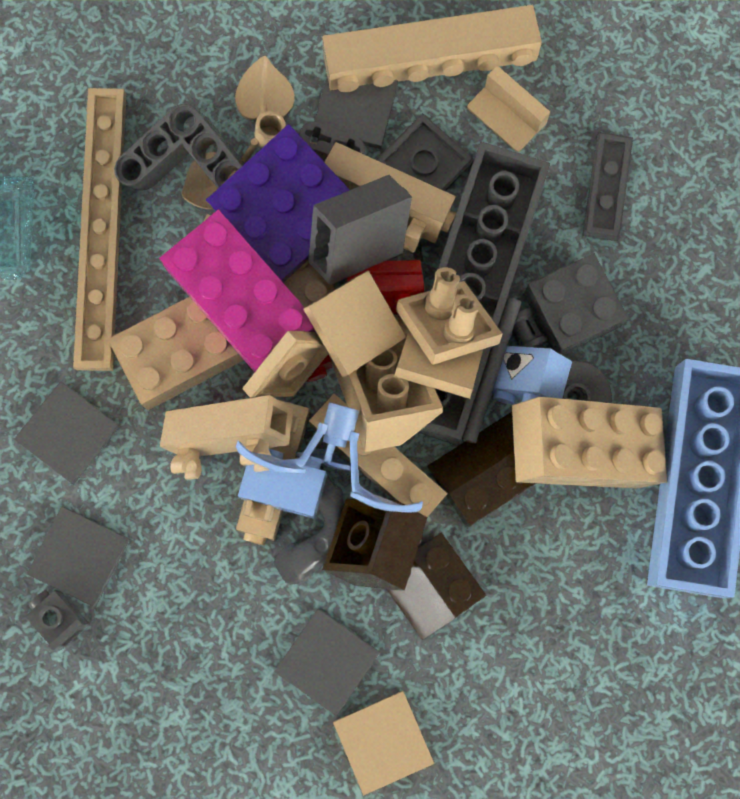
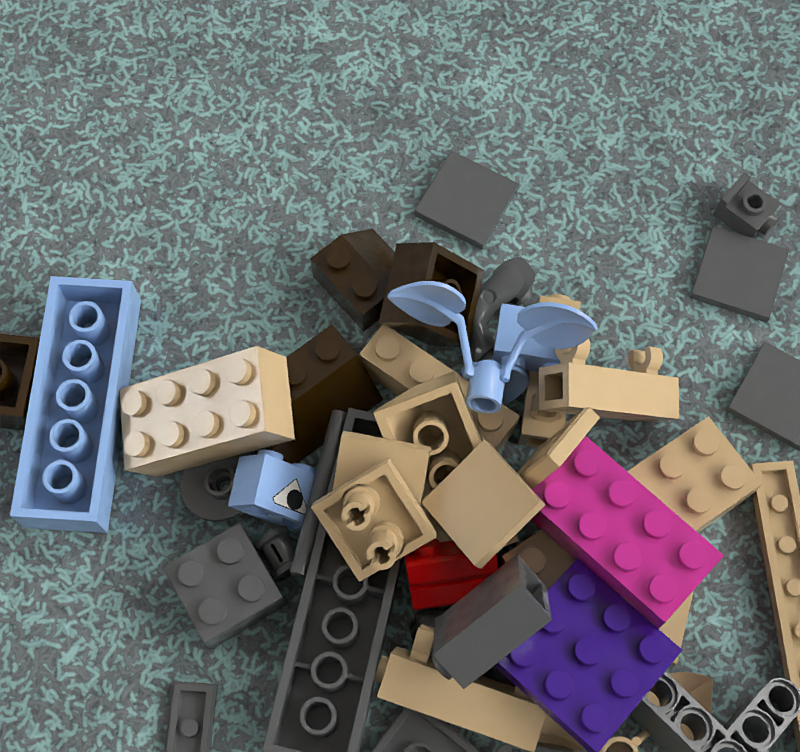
camera: 175 degrees right, 10 degrees down
tan tile [333,691,434,796] -> none

